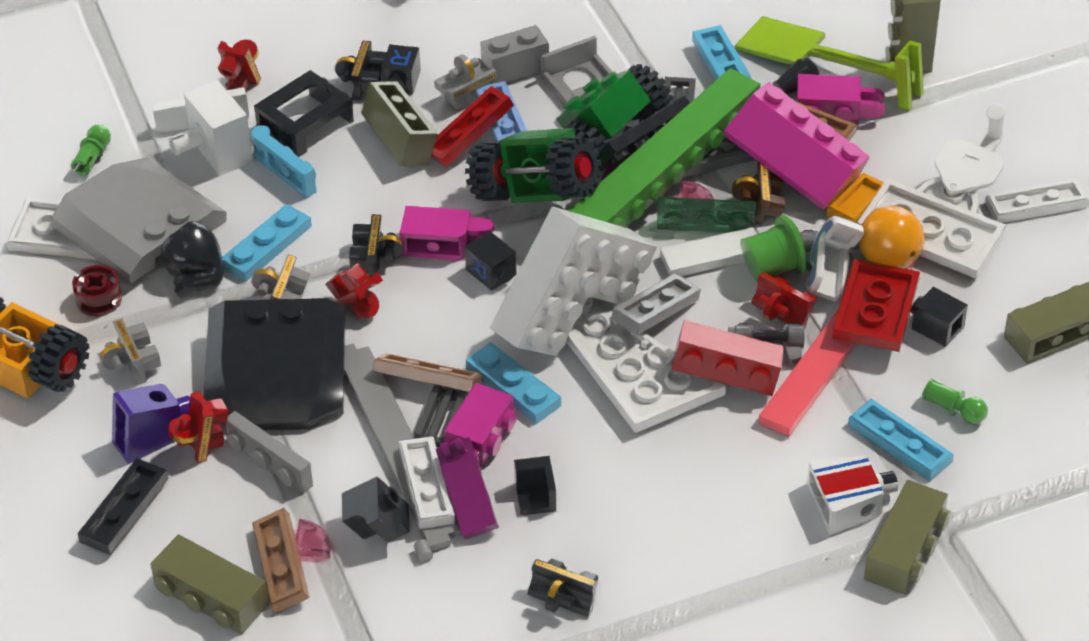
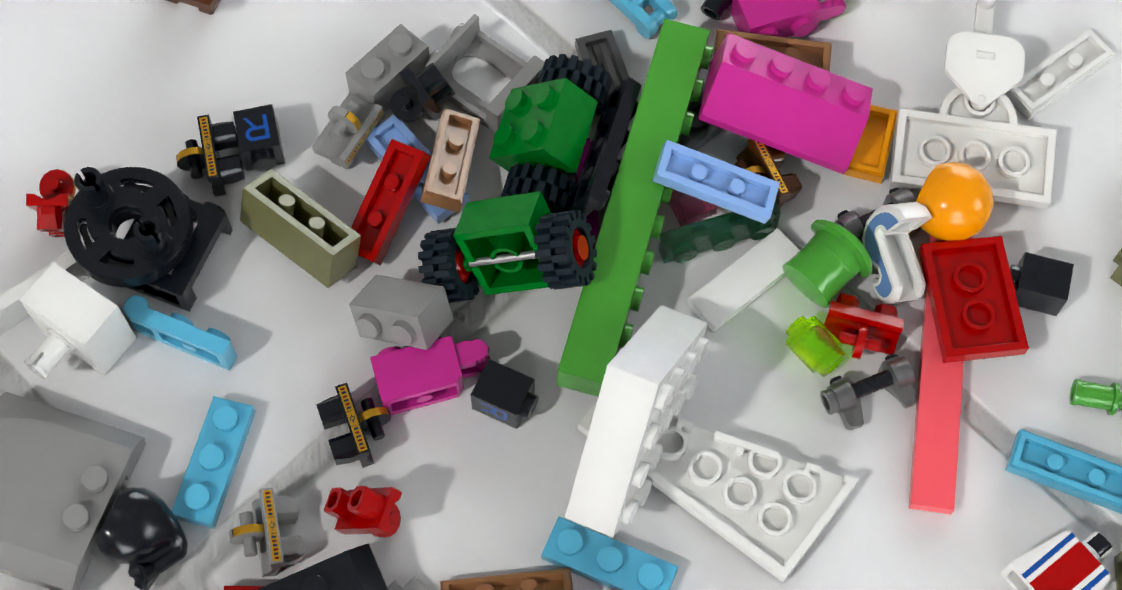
camera: 25 degrees left, 20 degrees up
light grey plate [611,273,701,335] -> none
red brick [671,320,784,396] -> none
none -> black piece [64,167,193,287]
none -> light grey brick [349,275,454,350]
none -> black hips [390,62,456,122]
none -> medium nougat tile [420,108,481,213]
none -> light blue plate [652,140,780,224]
none -> clear neon green brick [785,316,847,377]

